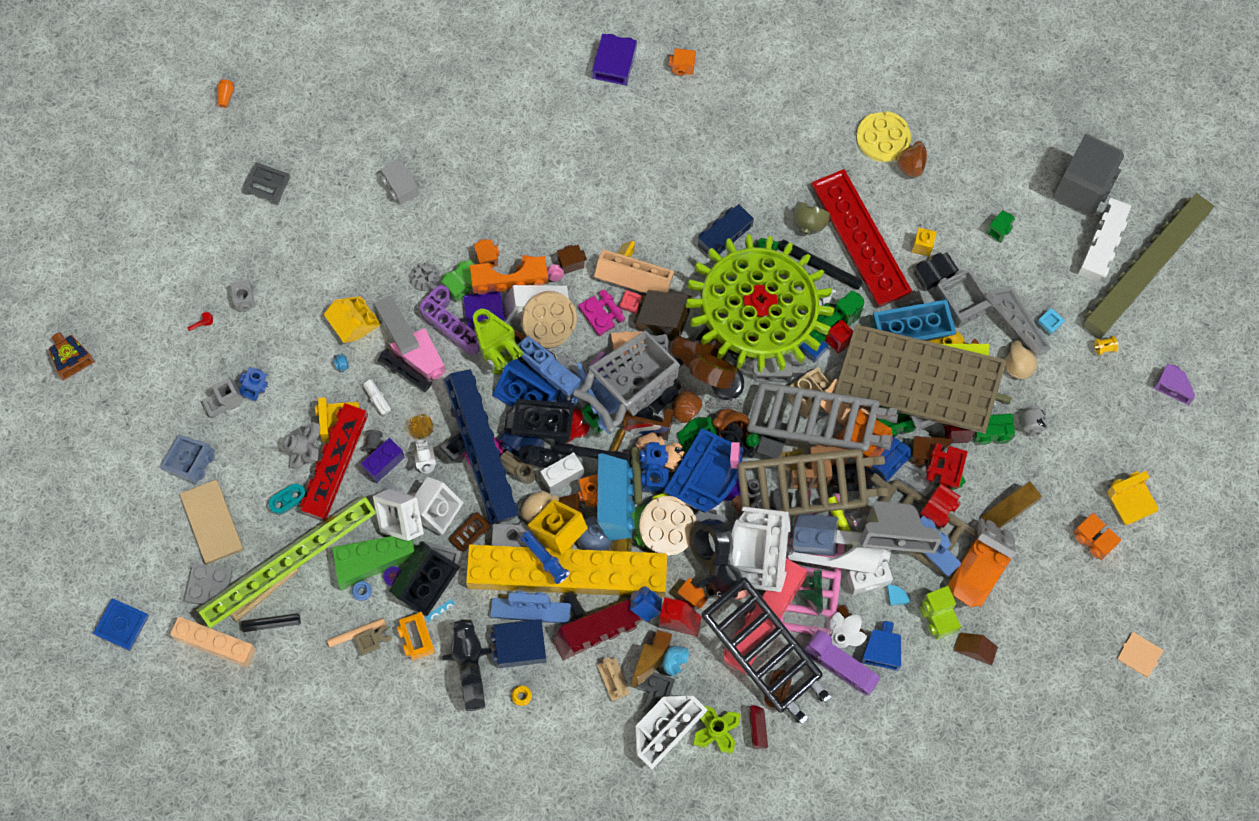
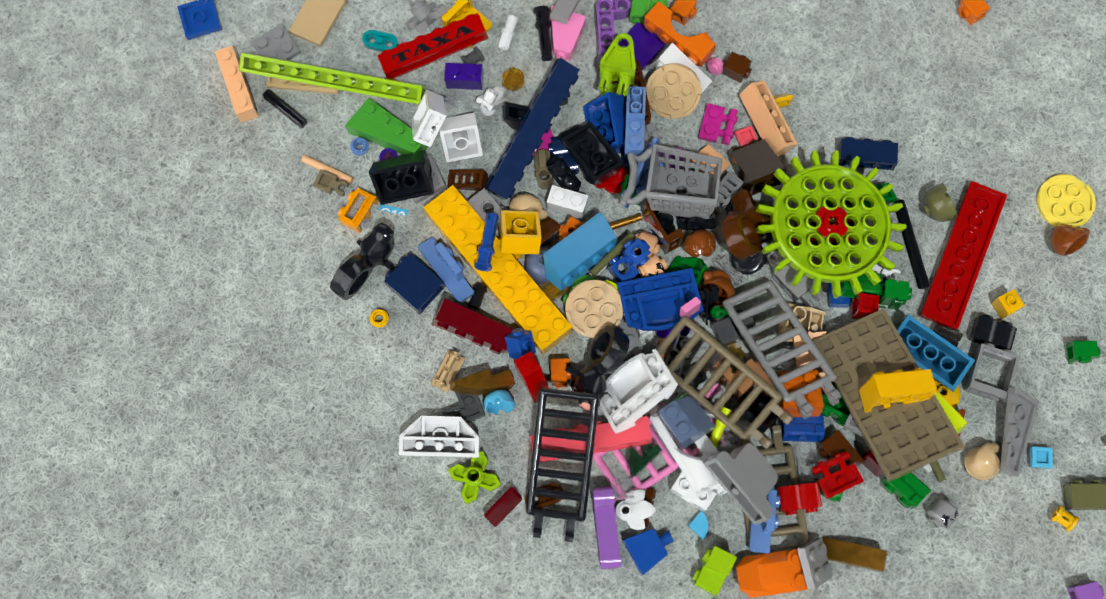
camera: 55 degrees right, 5 degrees up
black piece [554,442,632,465] -> none
none -> yellow wedge [859,368,938,413]

